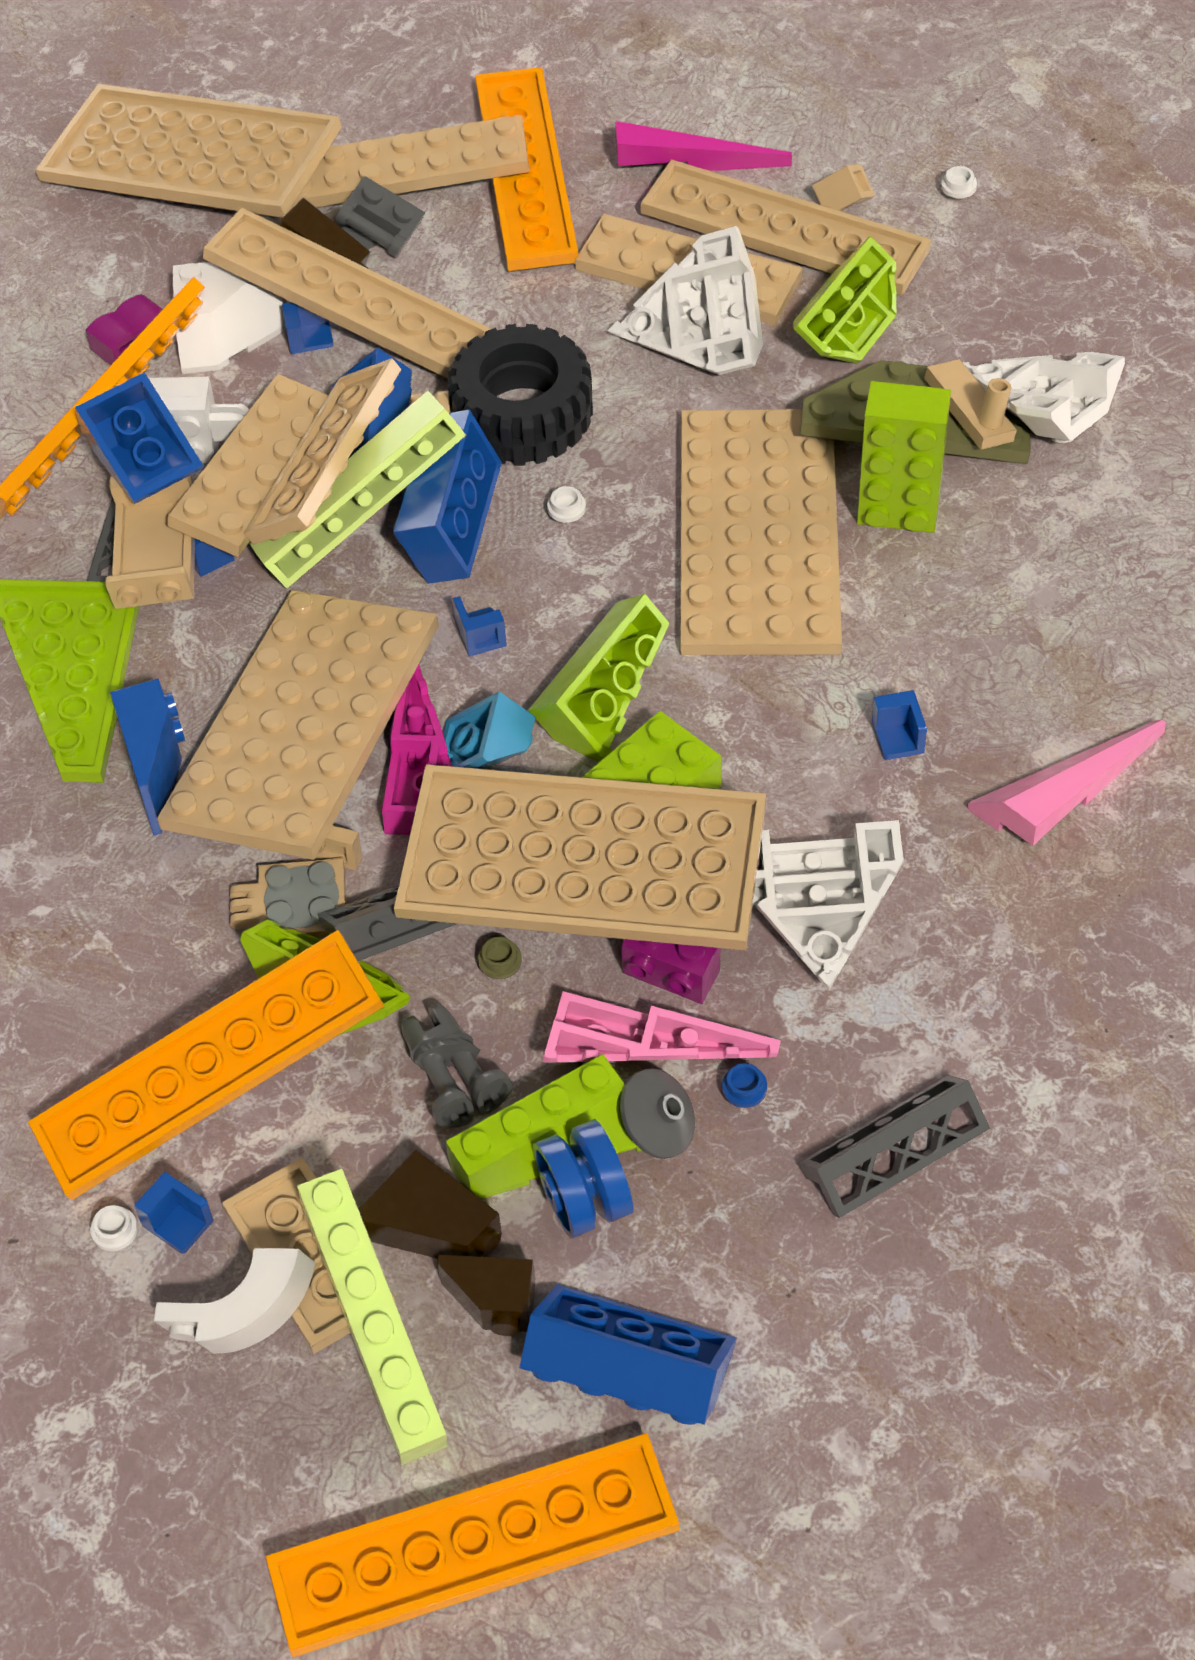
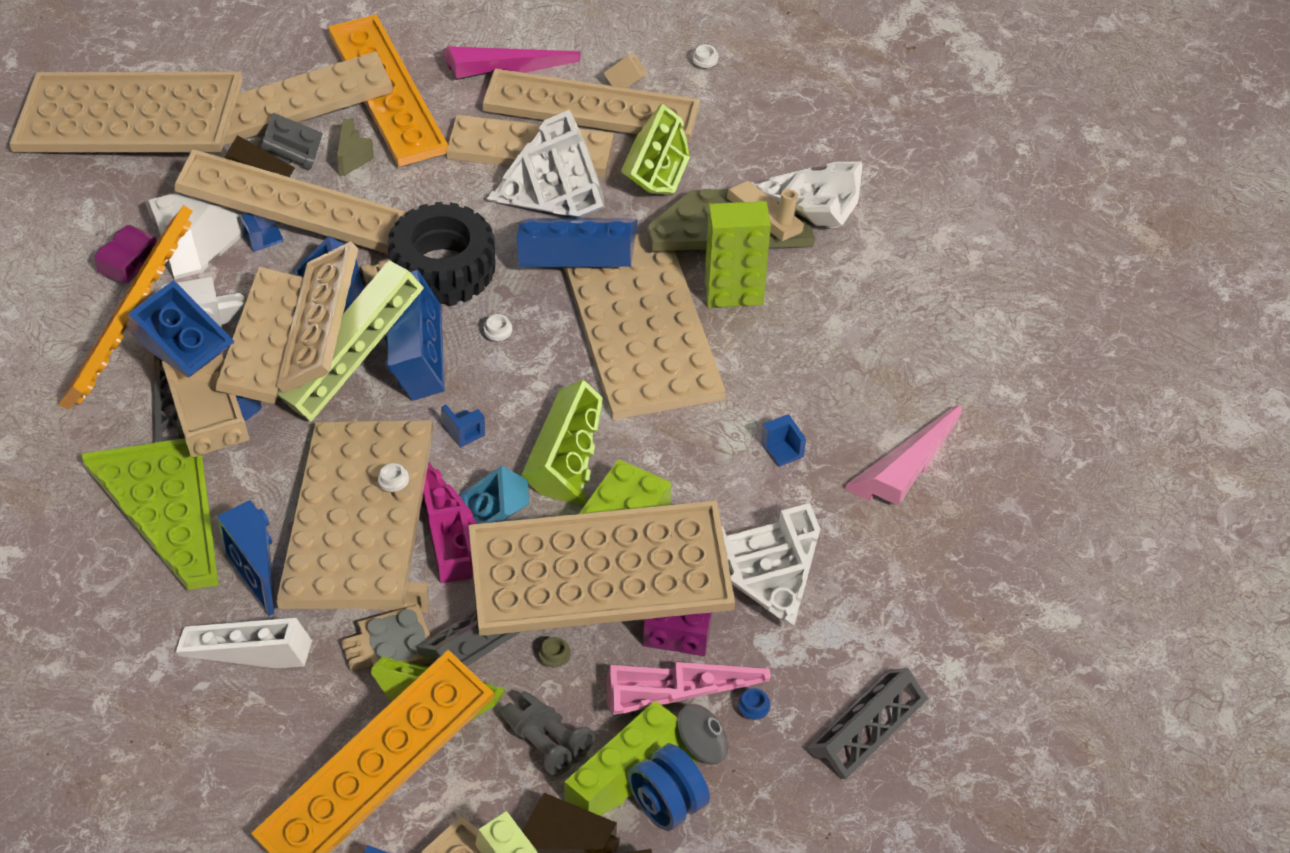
camera: 20 degrees left, 5 degrees down
none -> white slope [176,618,312,669]
none -> olive slope [337,119,374,176]
none -> white plate [378,463,409,492]
none -> blue slope [516,218,638,267]

